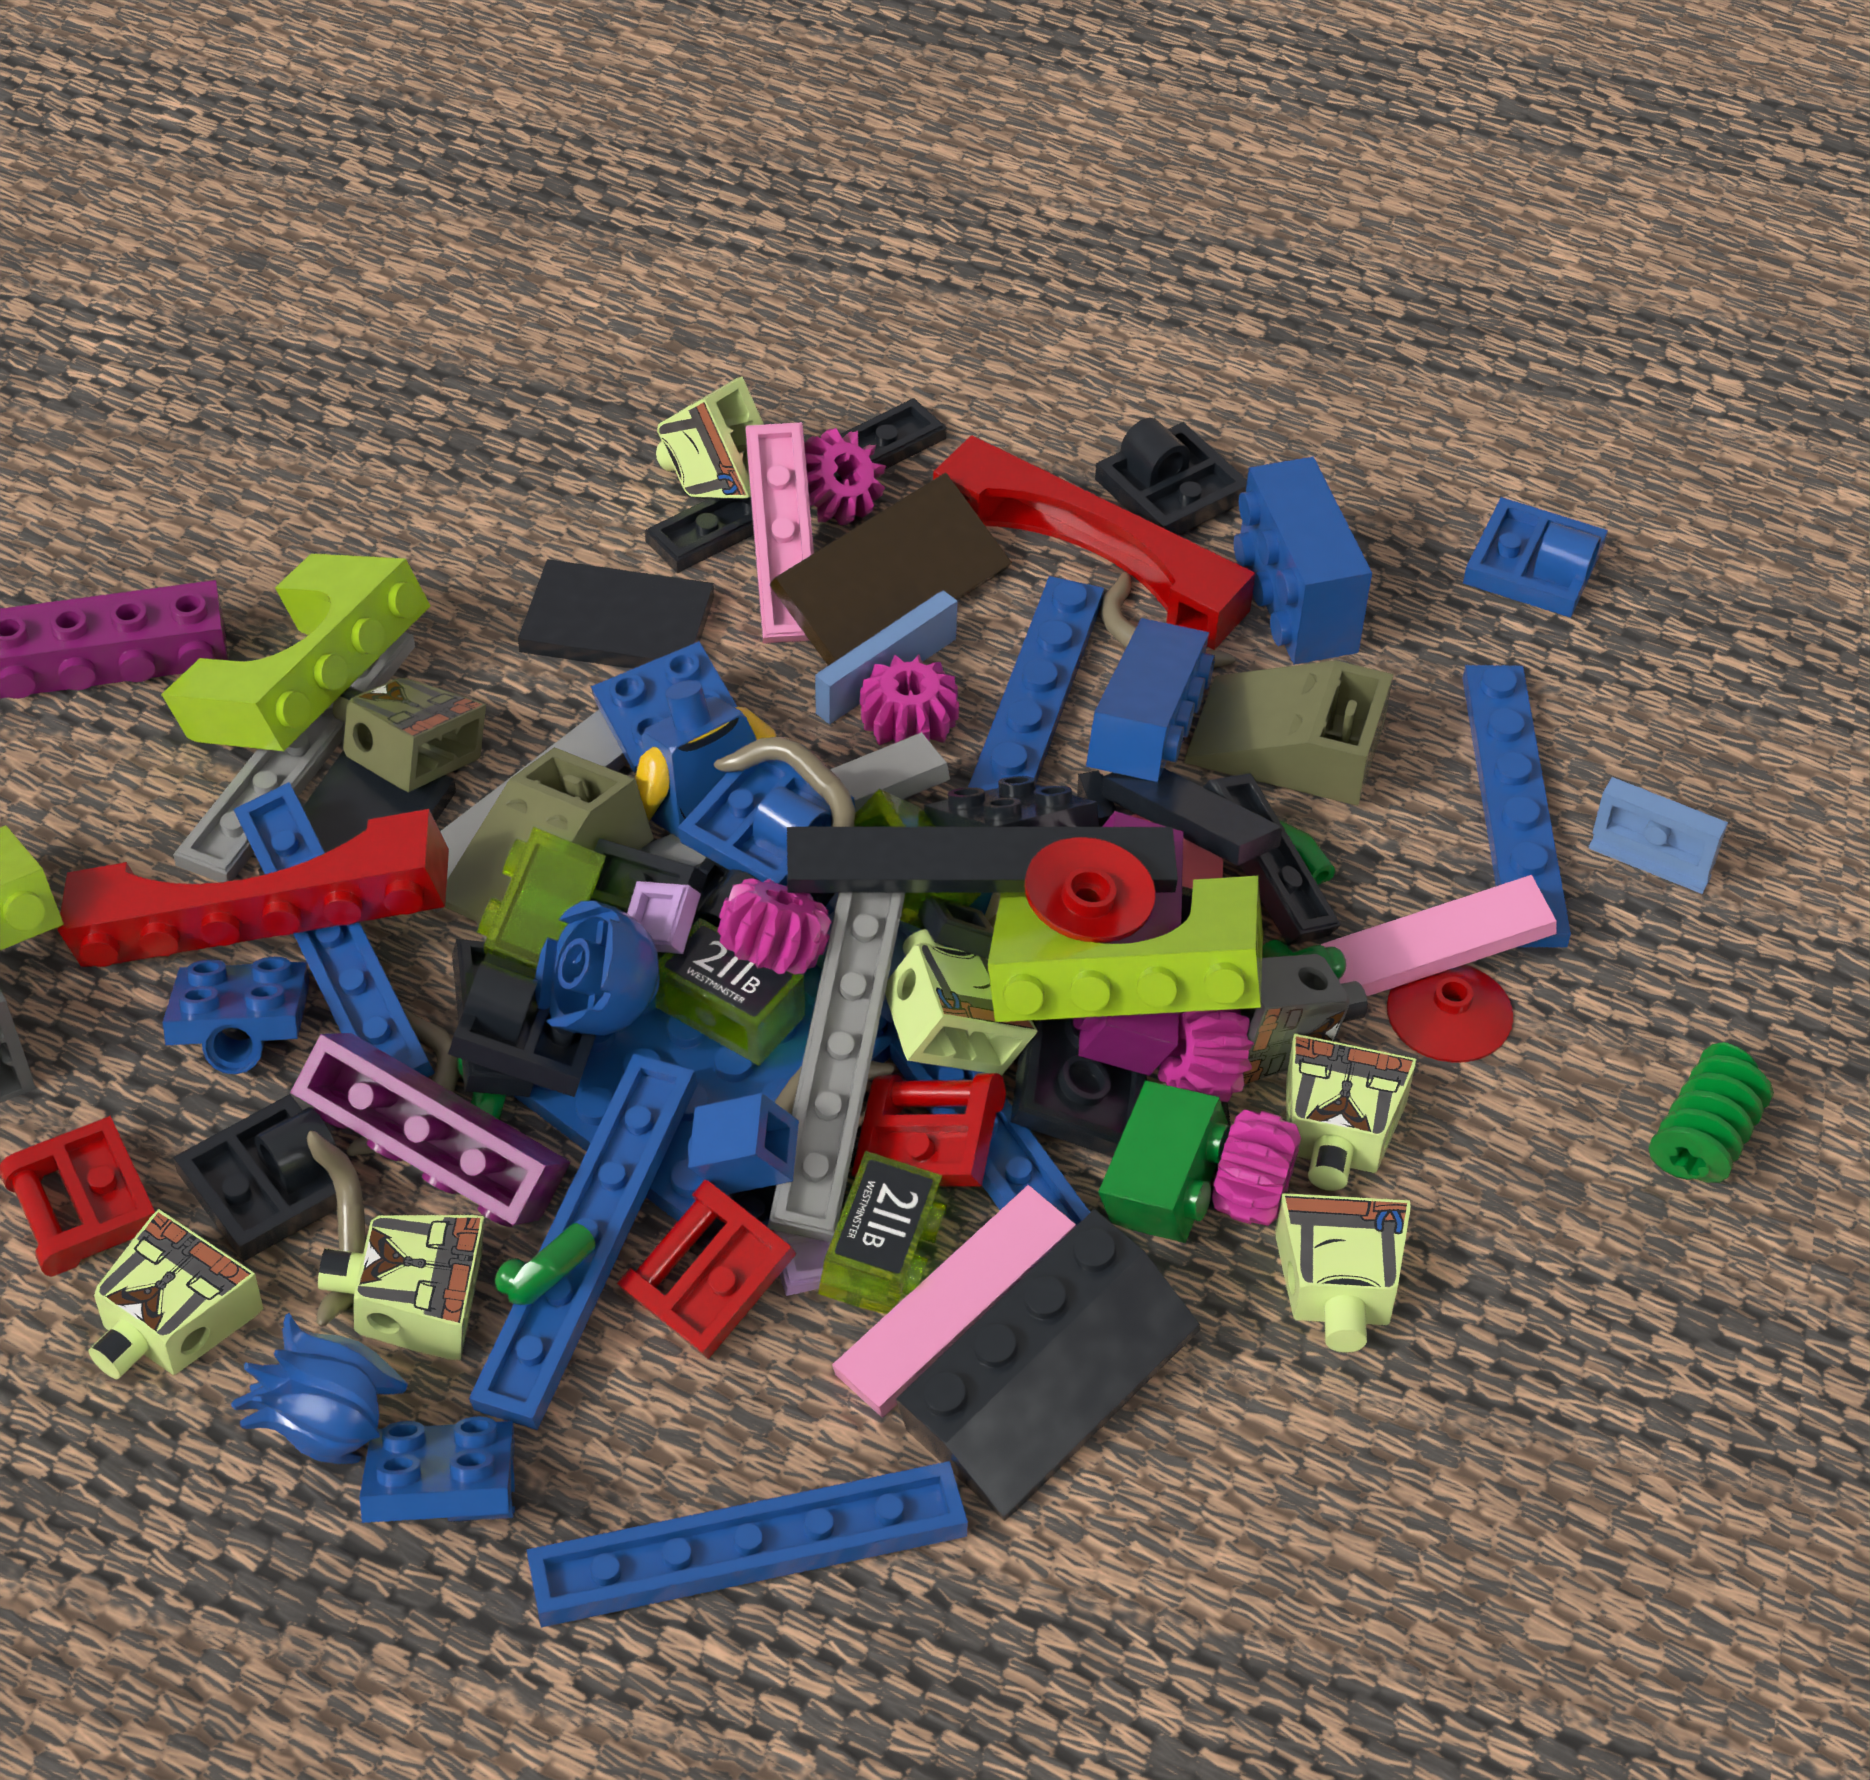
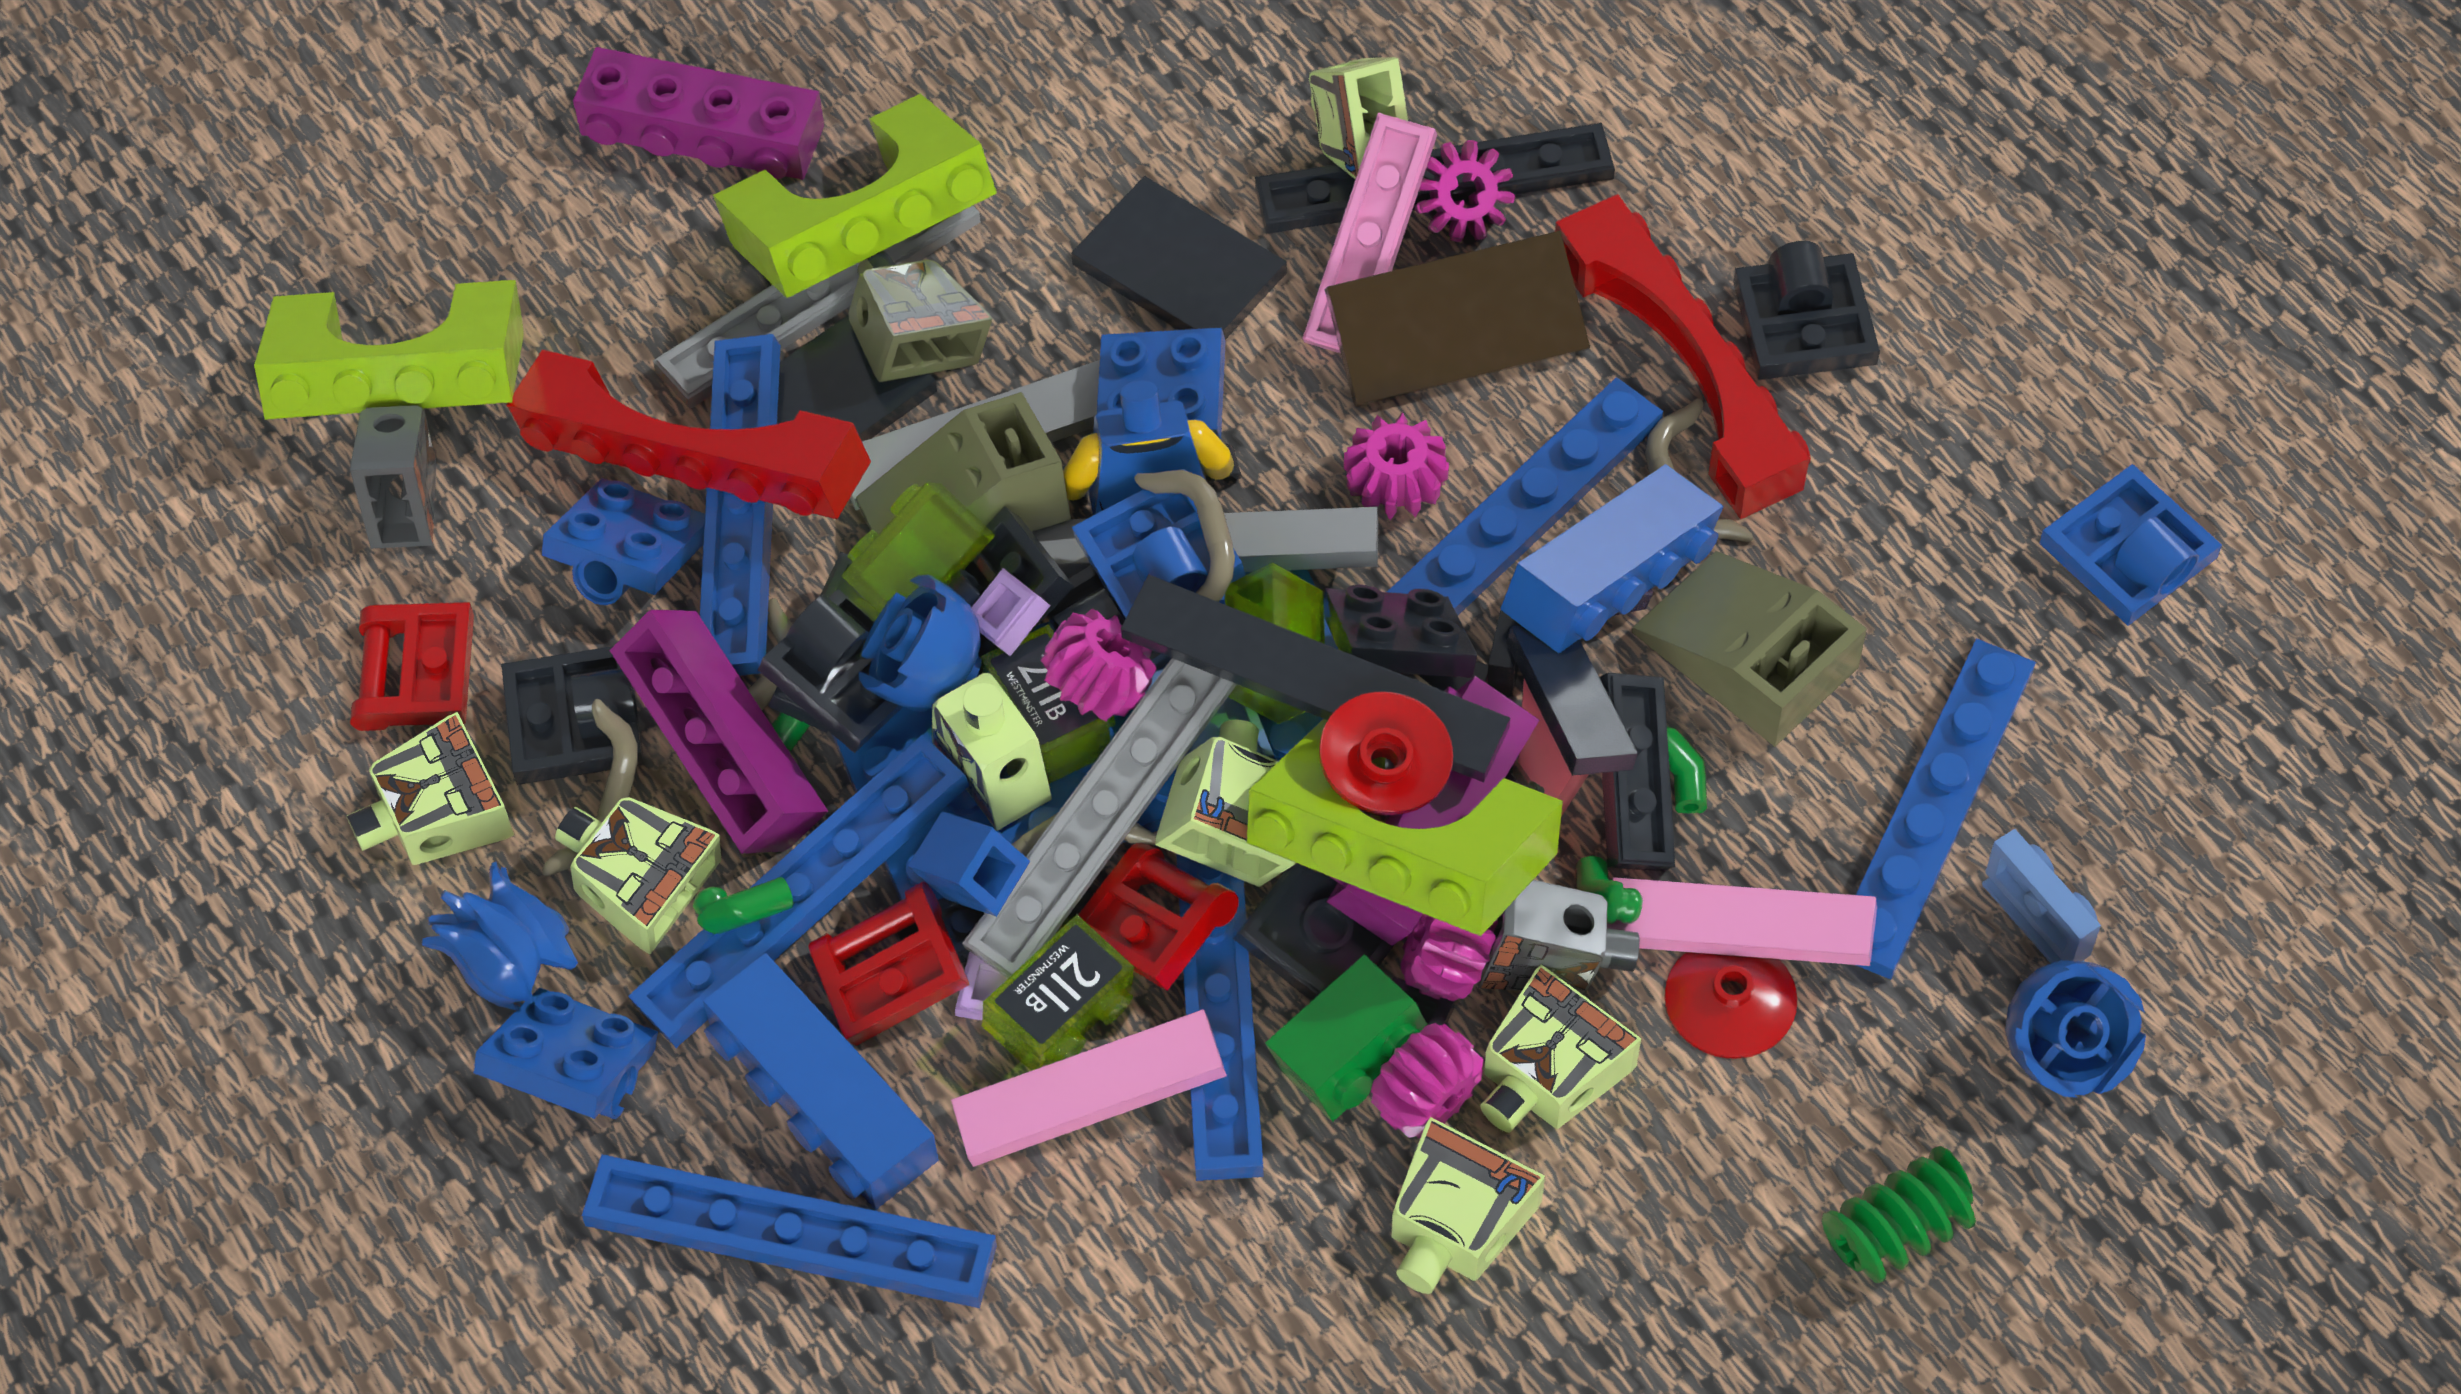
camera: 30 degrees right, 10 degrees up
medium blue tile [815,590,958,725] -> none
black slope [896,1209,1201,1521] -> none
black tile [918,895,994,959] -> none
blue brick [1234,456,1372,665] -> none
none -> blue brick [703,953,939,1210]
none -> yellowish green torso [932,673,1052,831]
none -> blue cylinder [2005,960,2146,1097]

